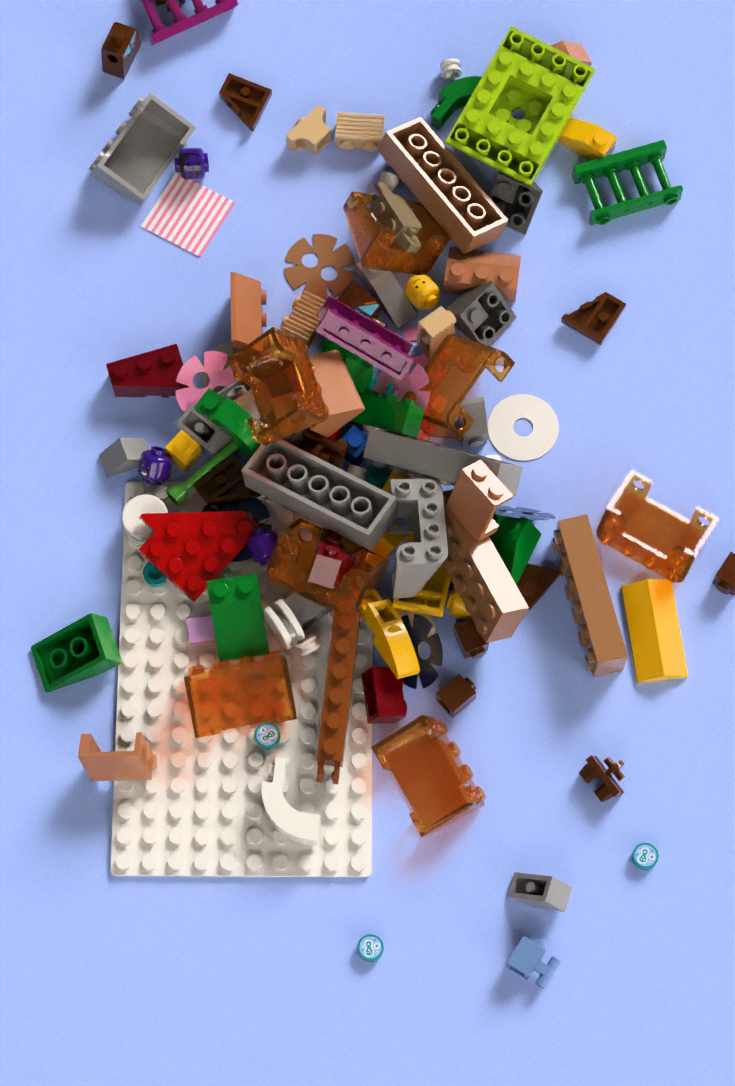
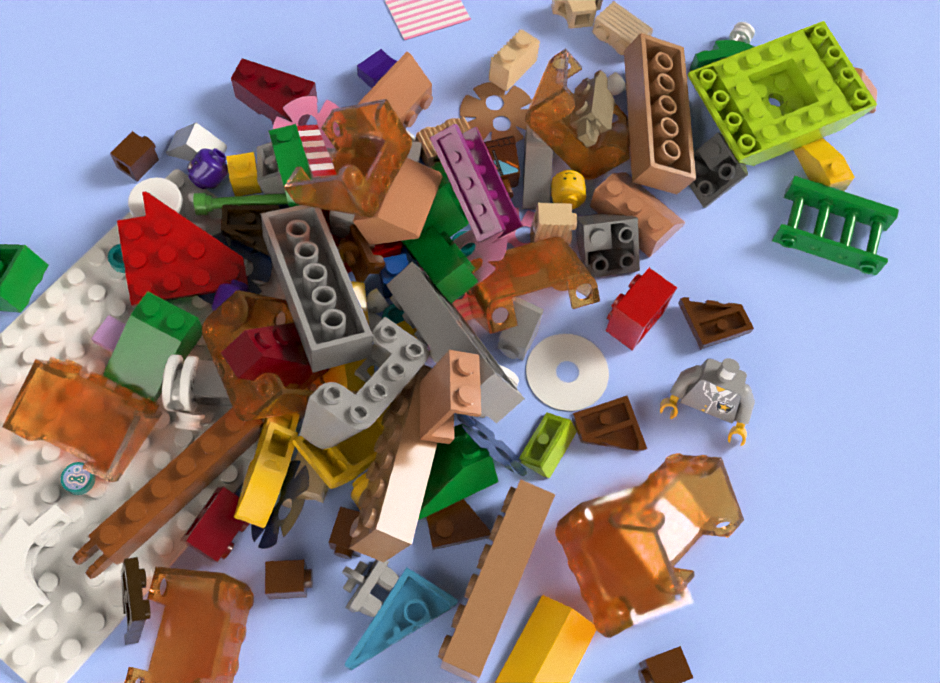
camera: 30 degrees right, 5 degrees down
none -> reddish brown brick [110,131,159,182]
none -> dark brown wing [121,557,151,645]
none -> sticker [297,124,337,177]
none -> light grey hips [342,559,399,617]
none -> dark azure wing [344,567,458,671]
none -> dark purple piece [357,49,397,88]
none -> tan brick [488,29,540,91]
none -> lime slope [519,412,577,478]
none -> reddish brown wing [571,395,648,452]
none -> red brick [605,267,678,351]
none -> clear orange windscreen [608,453,744,596]
none -> light grey torso [660,358,755,446]

